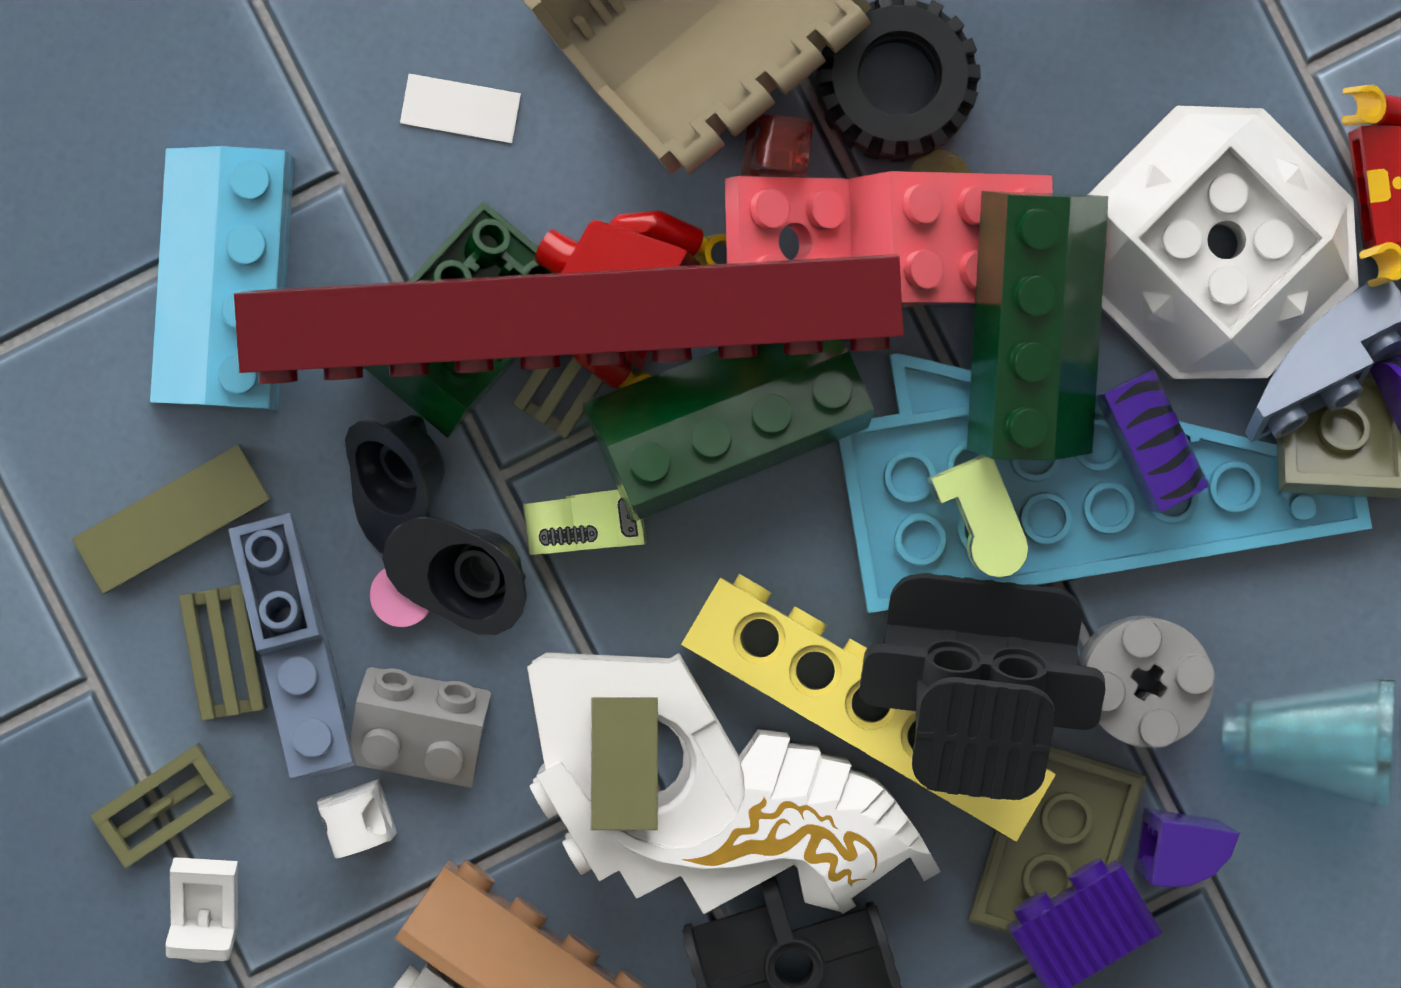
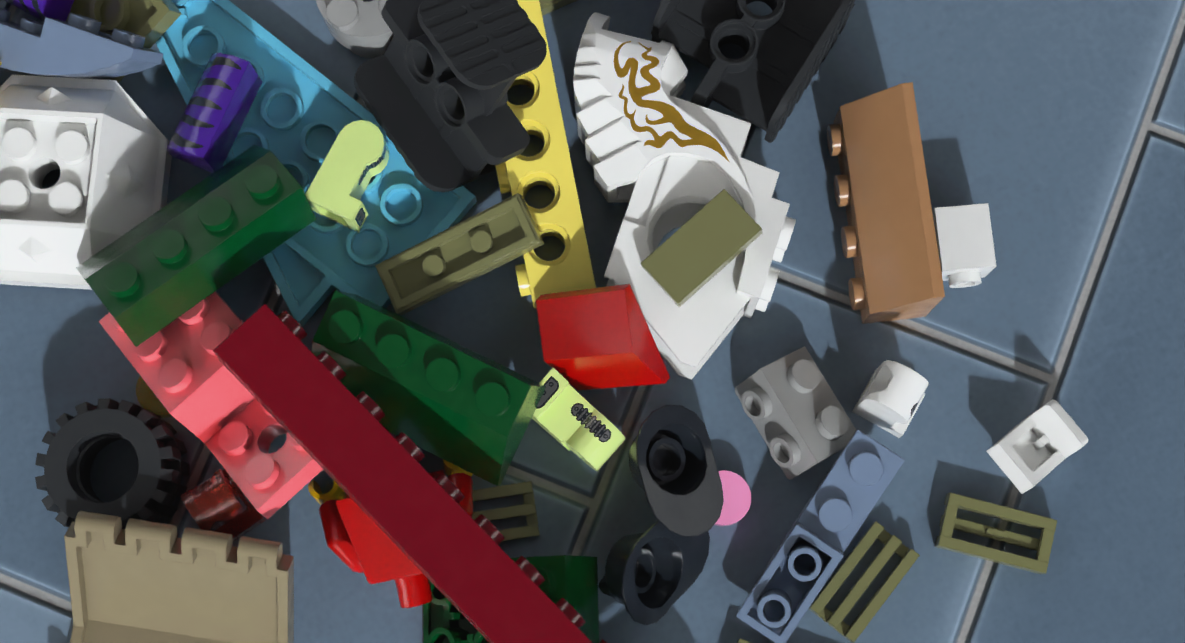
camera: 125 degrees left, 10 degrees down
none -> olive tile [375,193,545,315]
none -> red slope [536,284,670,391]

